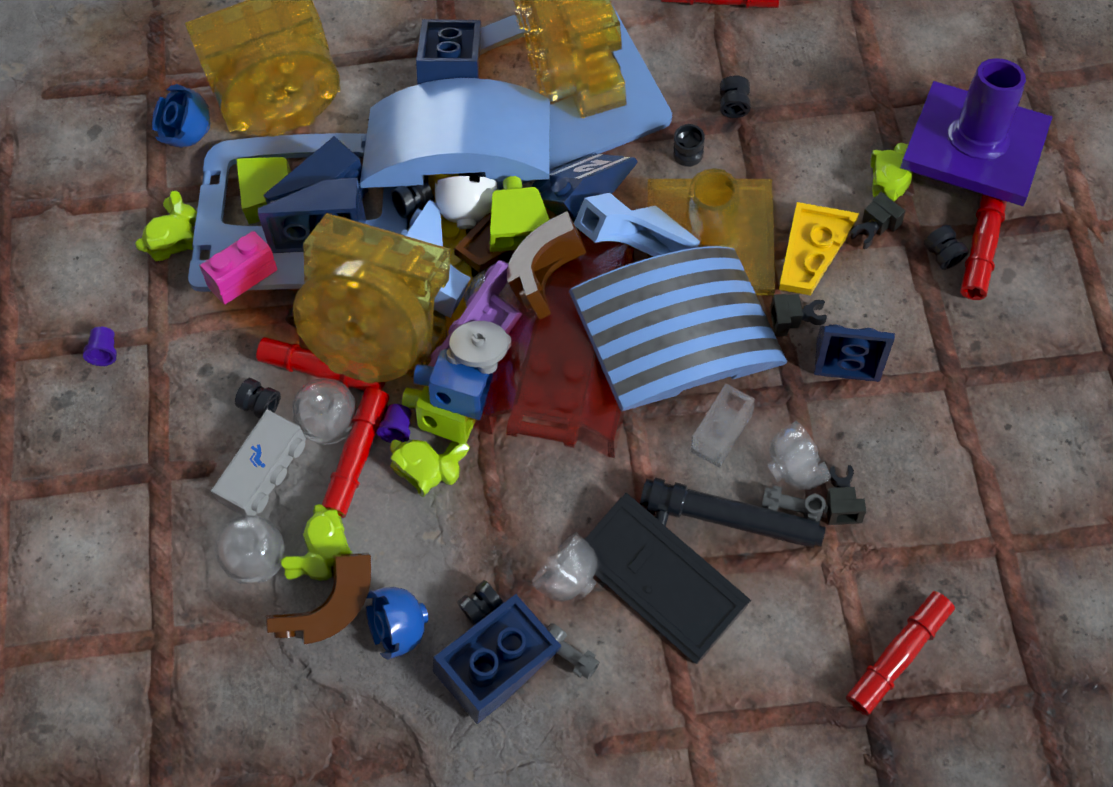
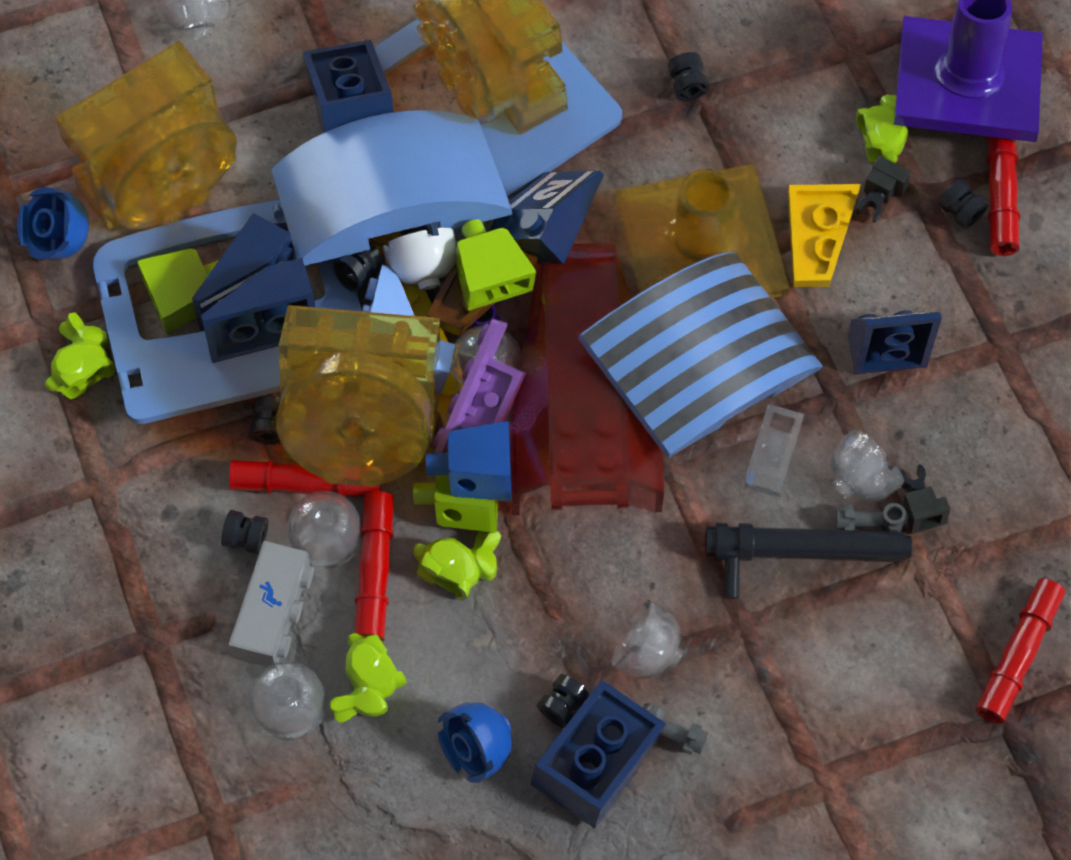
camera: 20 degrees left, 0 degrees up
dark purple piece [83,327,117,366] -> none
dark pink brick [199,231,278,305] -> none
reddish brown arch [266,553,371,644] -> none
dark purple piece [377,404,412,443] -> none
light grey piece [447,321,512,374] -> none
reddish brown arch [507,211,586,320] -> none
black piece [573,493,752,664] -> none
light blue arch [574,193,700,257] -> none
black wheel [673,124,705,167] -> none
pearl dark grey piece [770,294,827,337] -> none

